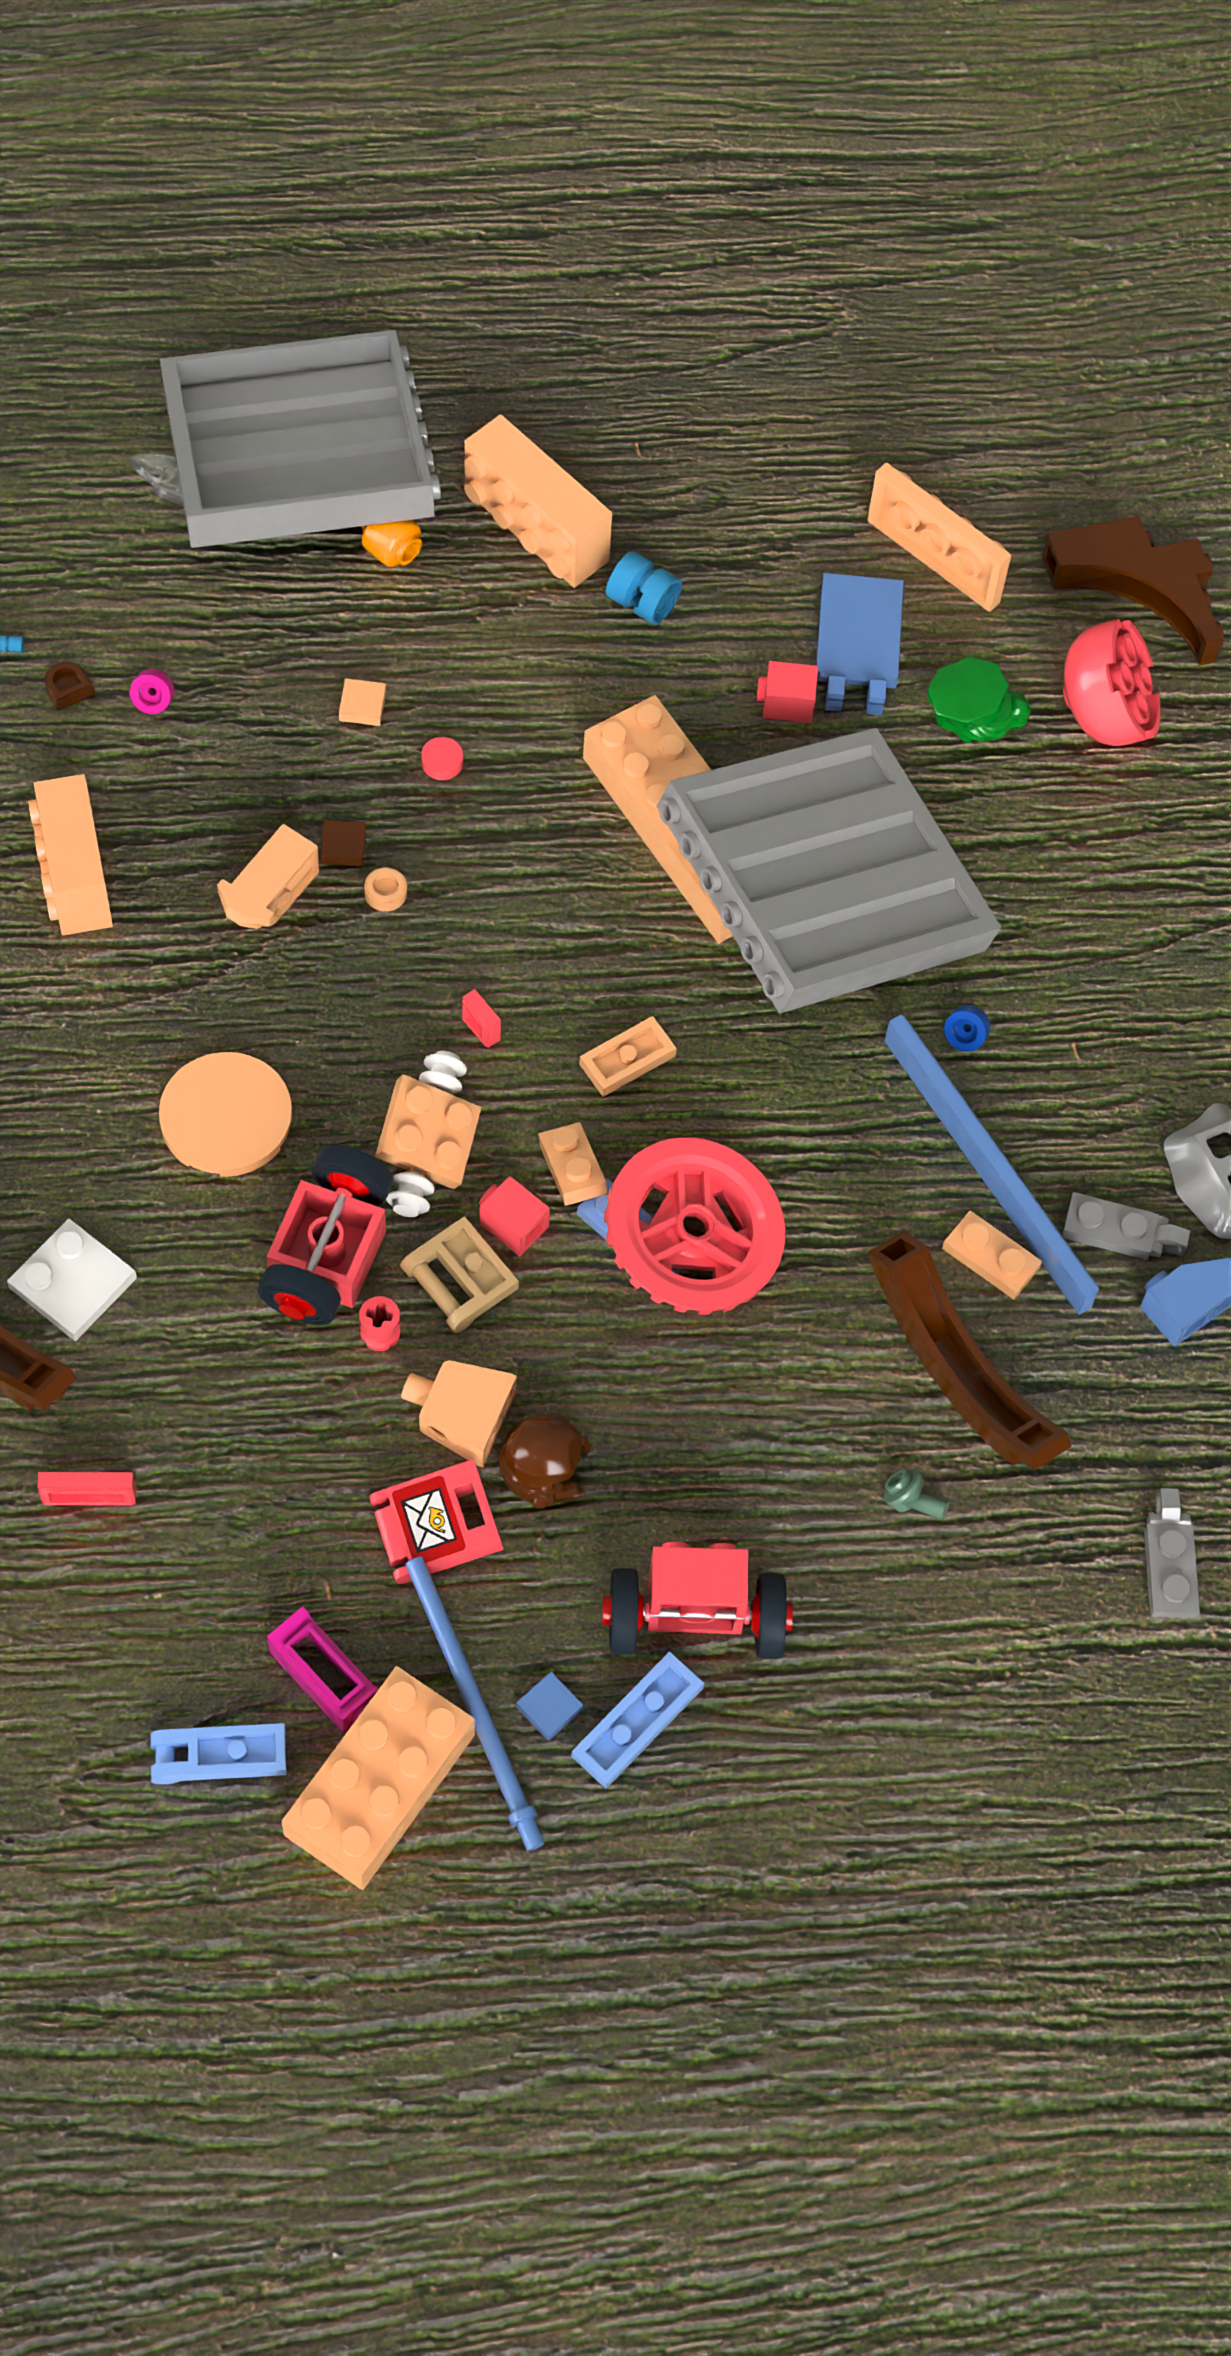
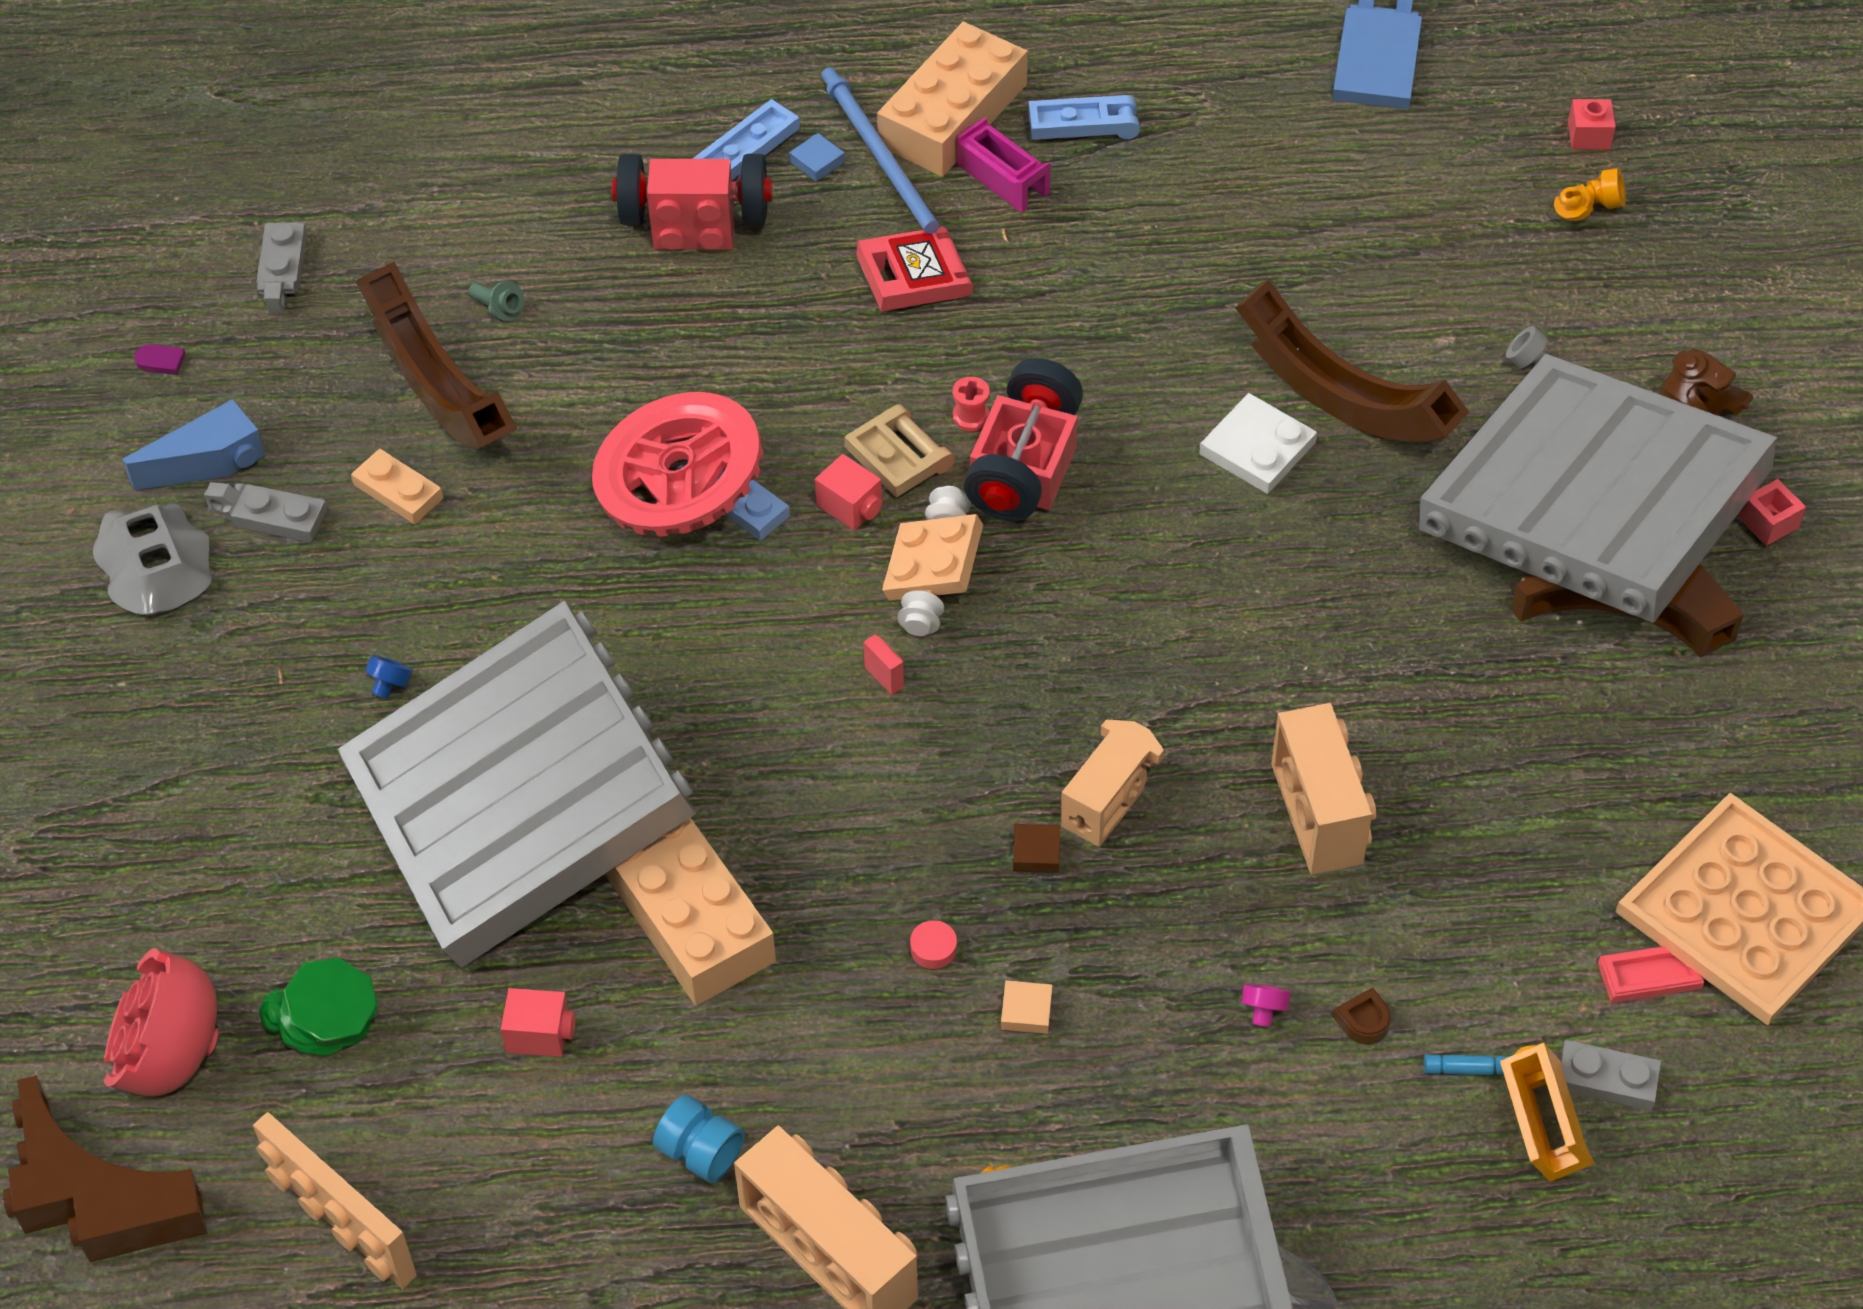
camera: 175 degrees left, 10 degrees down
coral tile [37,1472,137,1505] -> none
light nougat tile [159,1052,292,1177] -> none
light nougat tile [364,867,407,911] -> none
light nougat torso [401,1360,517,1468] -> none
reddish brown helmet [499,1413,591,1509] -> none
light nougat plate [538,1122,607,1206] -> none
light nougat plate [579,1016,677,1097] -> none
medium blue tile [816,573,904,716] -> none
medium blue tile [884,1014,1099,1315] -> none

